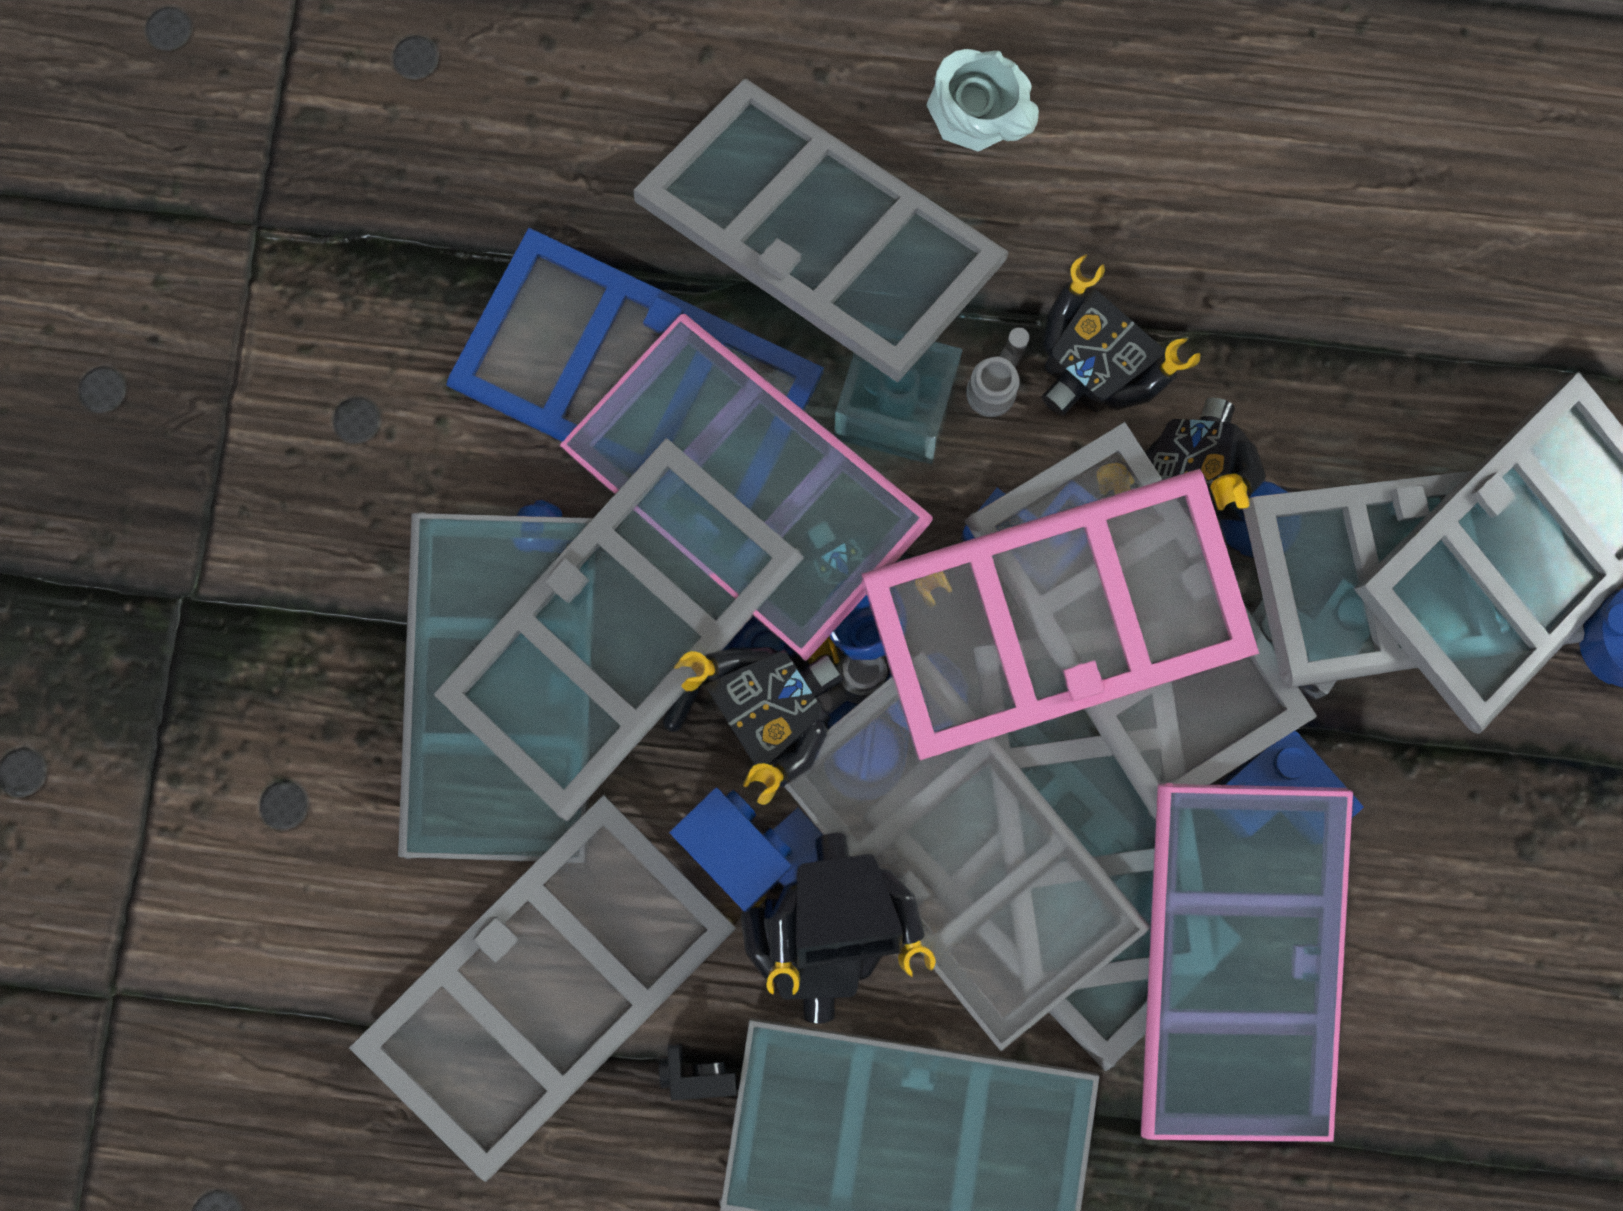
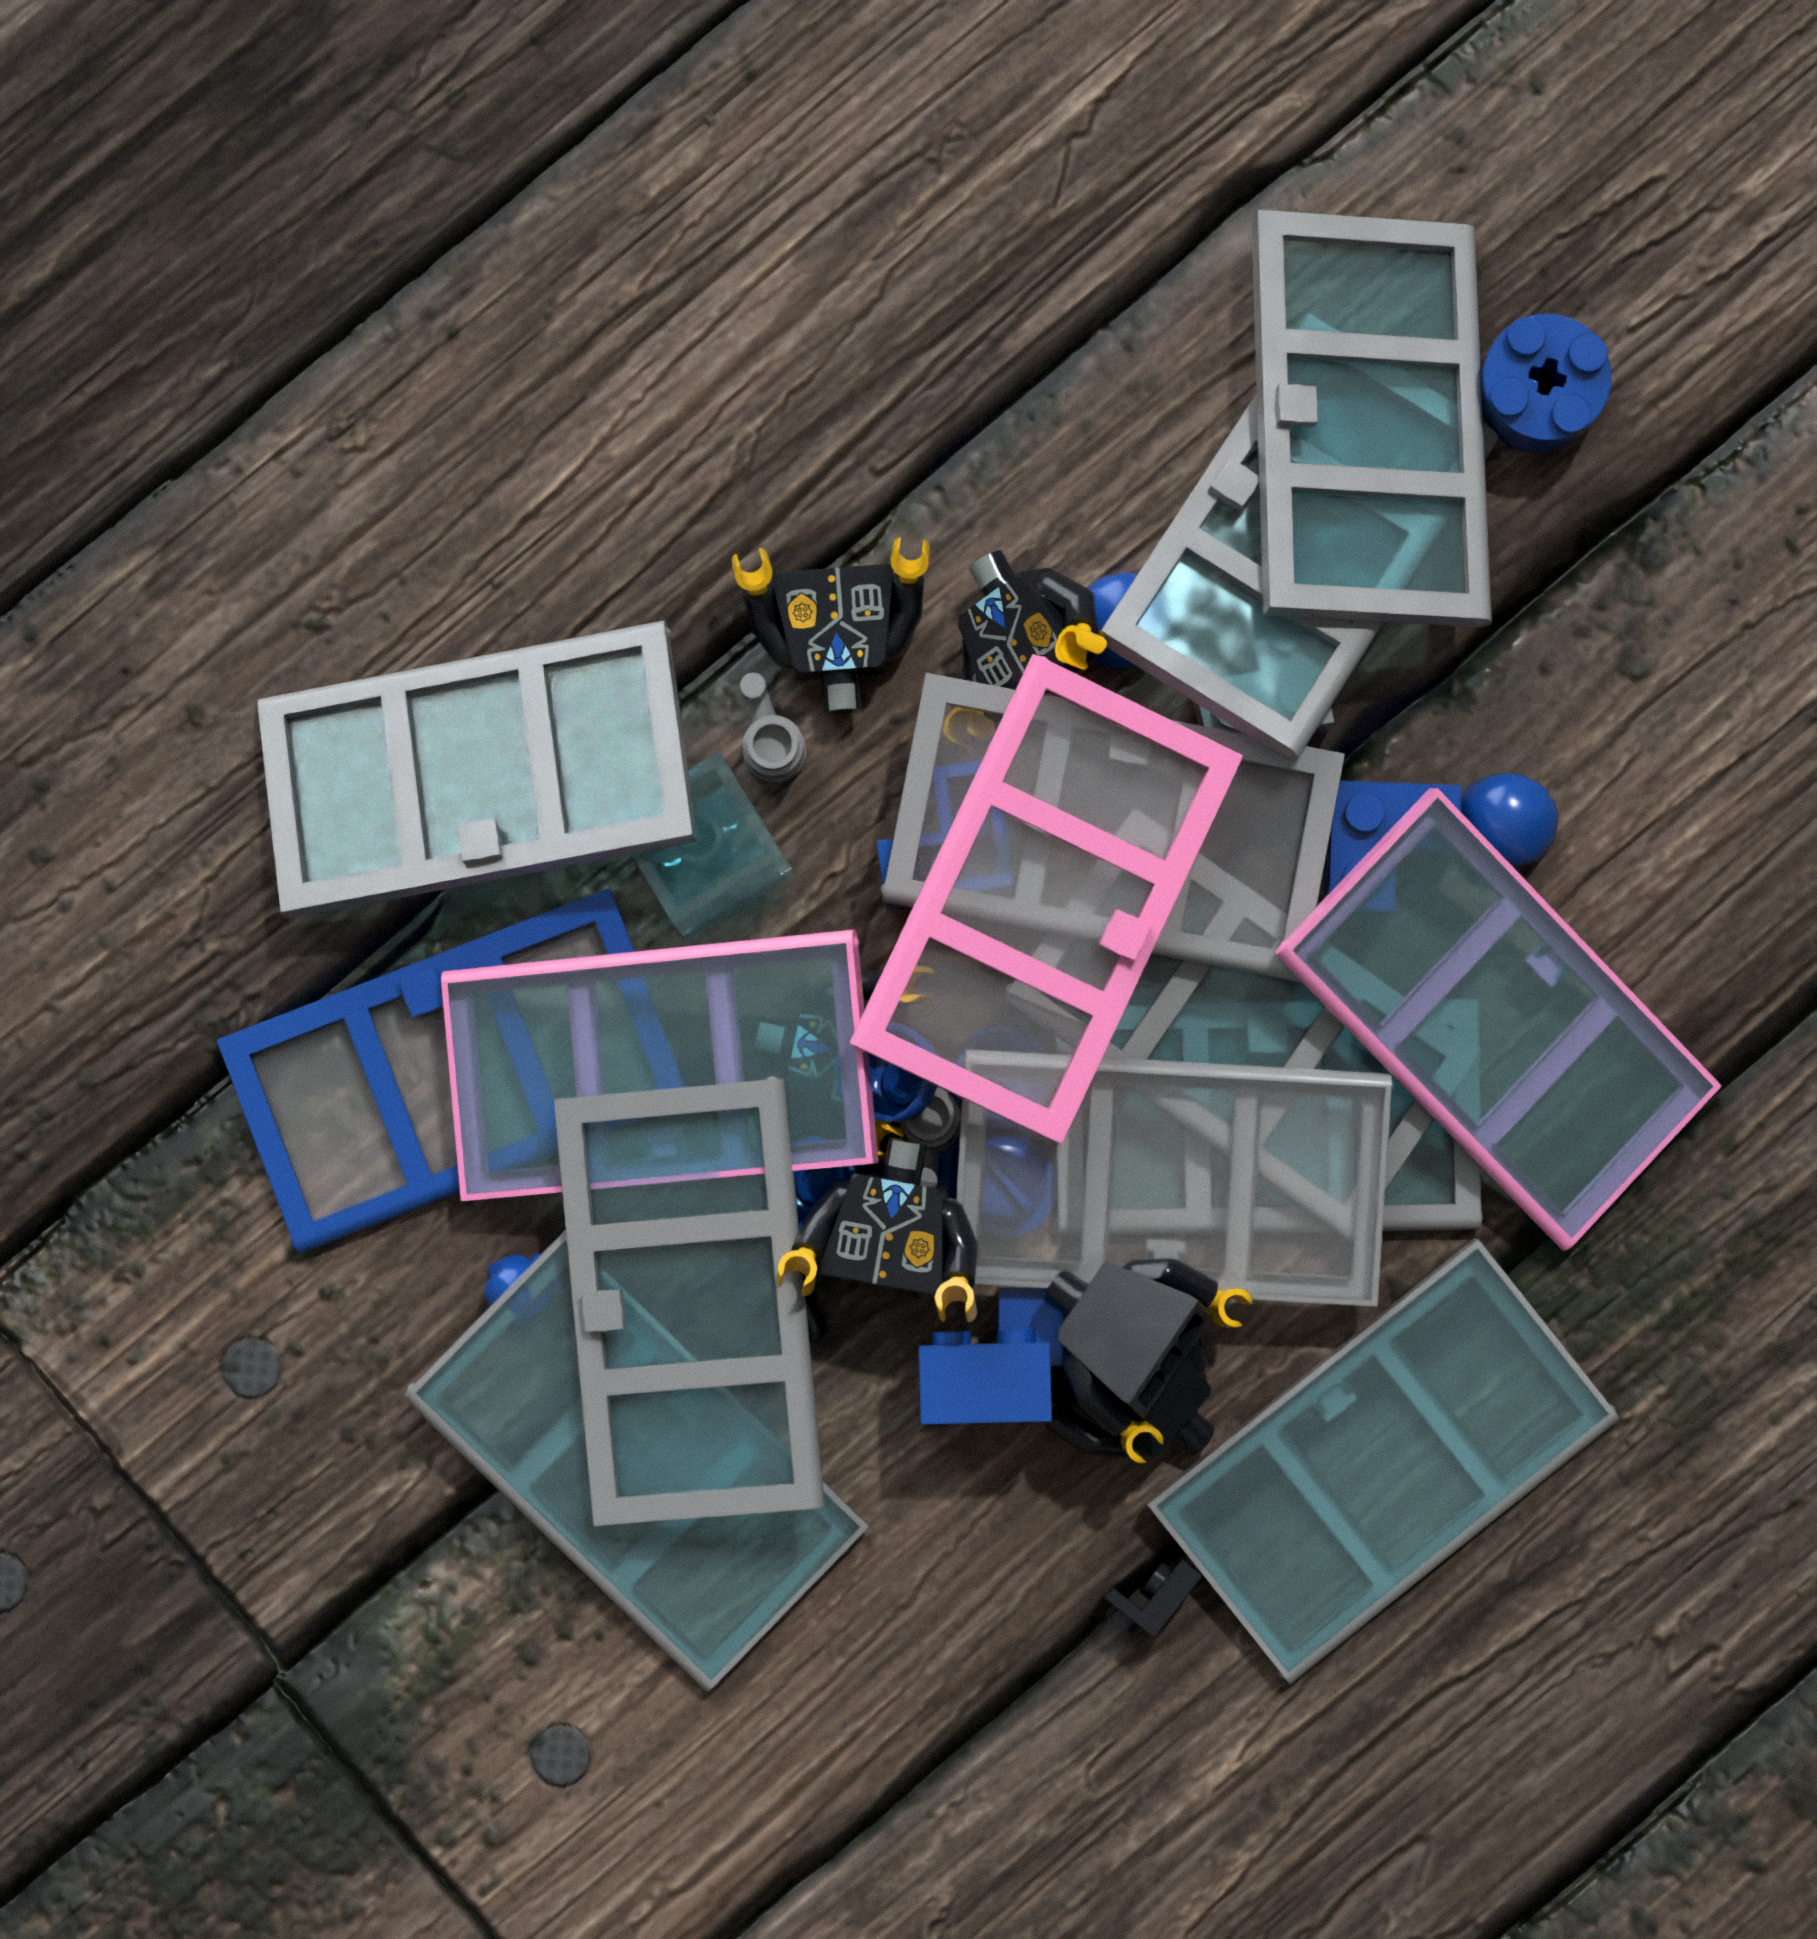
camera: 45 degrees left, 5 degrees up
door [349,794,736,1182] -> none
light aqua piece [926,49,1039,152] -> none
none -> blue hair [1461,773,1559,869]

